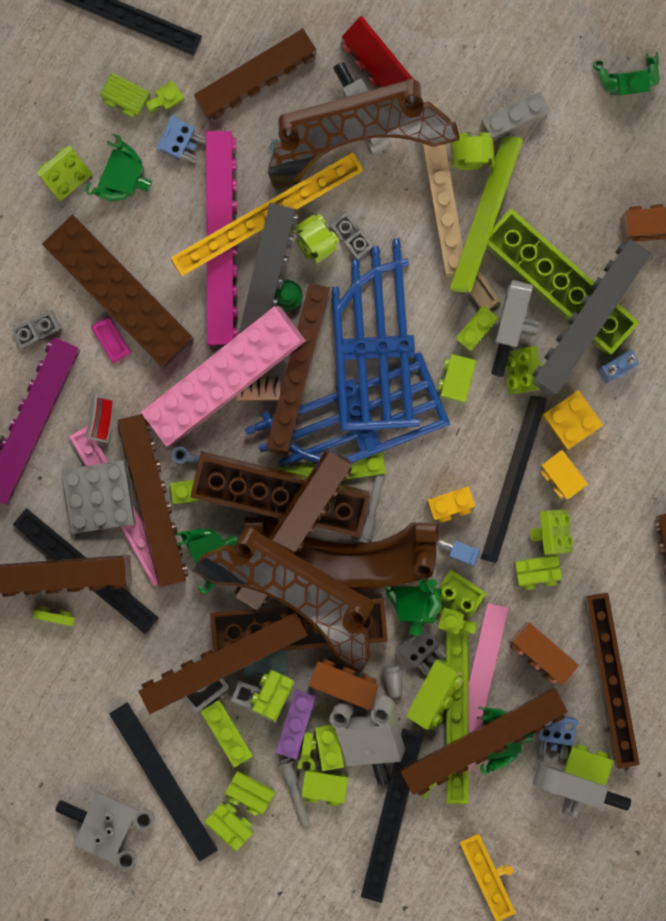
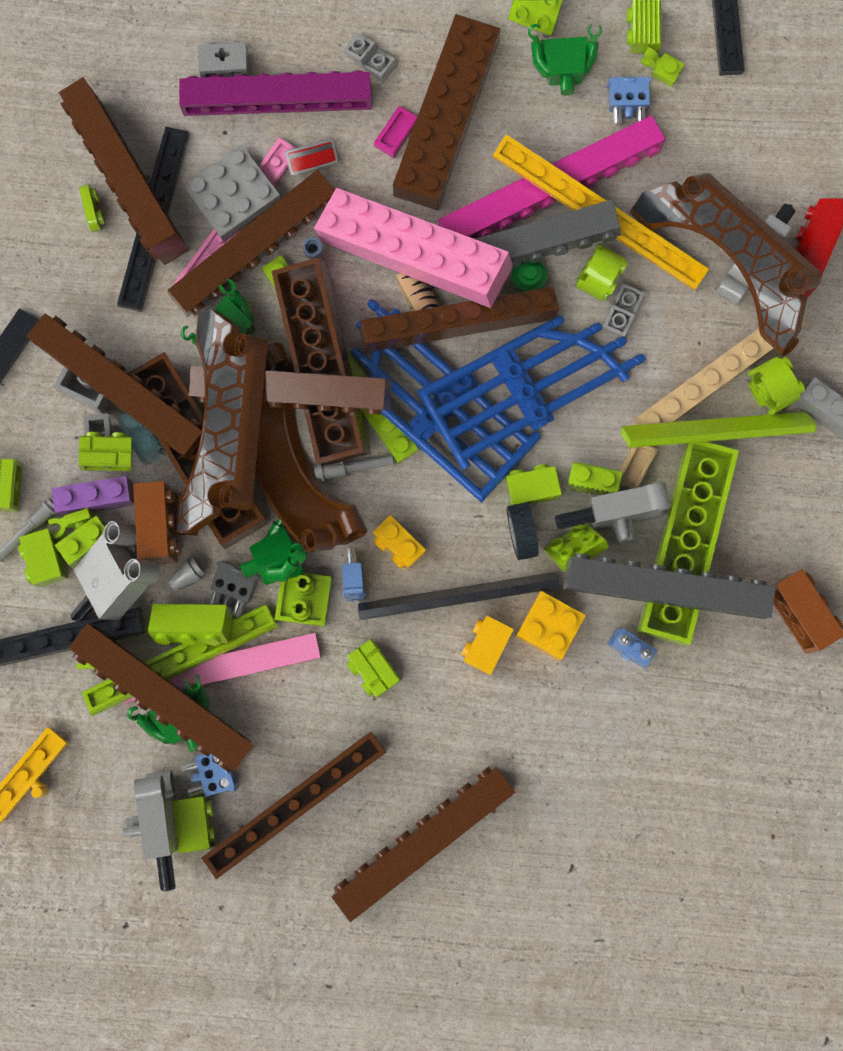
camera: 65 degrees right, 5 degrees down
reddish brown brick [194,28,317,120] -> none
lime brick [201,699,254,767] -> none
lime plate [438,606,478,634] -> none
dark orange brick [509,622,579,685] -> none
lime plate [530,509,573,555] -> none
none -> black wheel [506,502,539,560]

